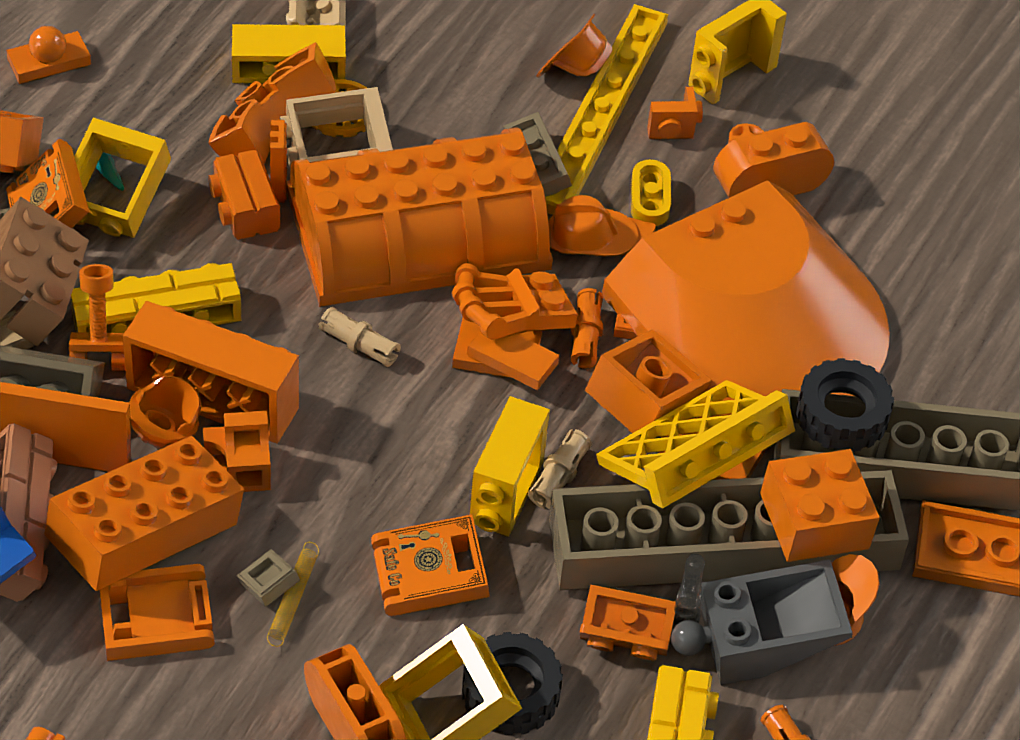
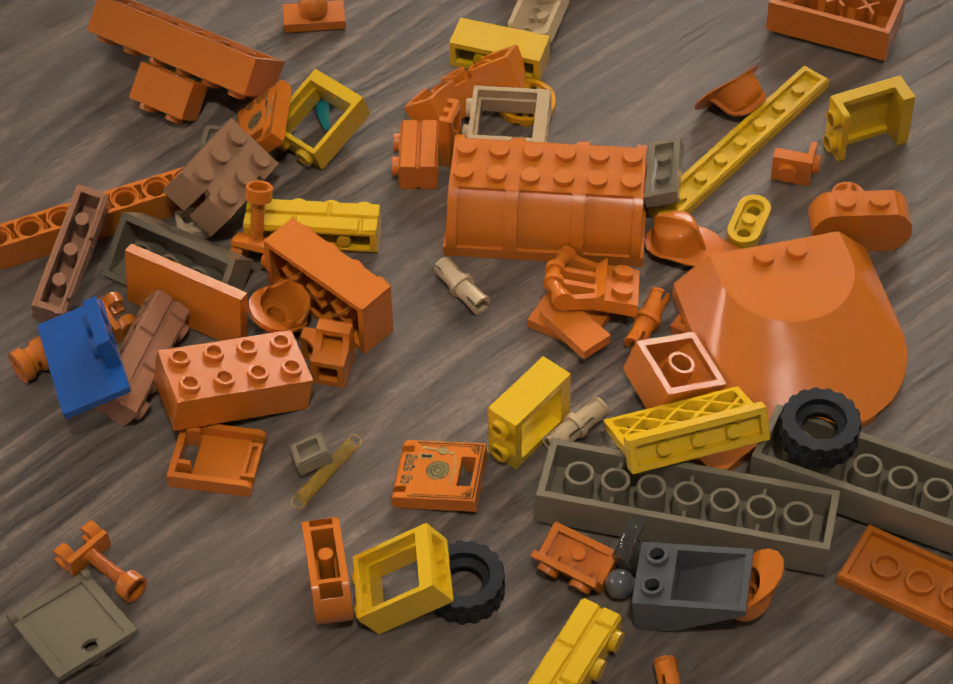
camera: 25 degrees right, 0 degrees up
orange brick [760,449,880,562] -> none

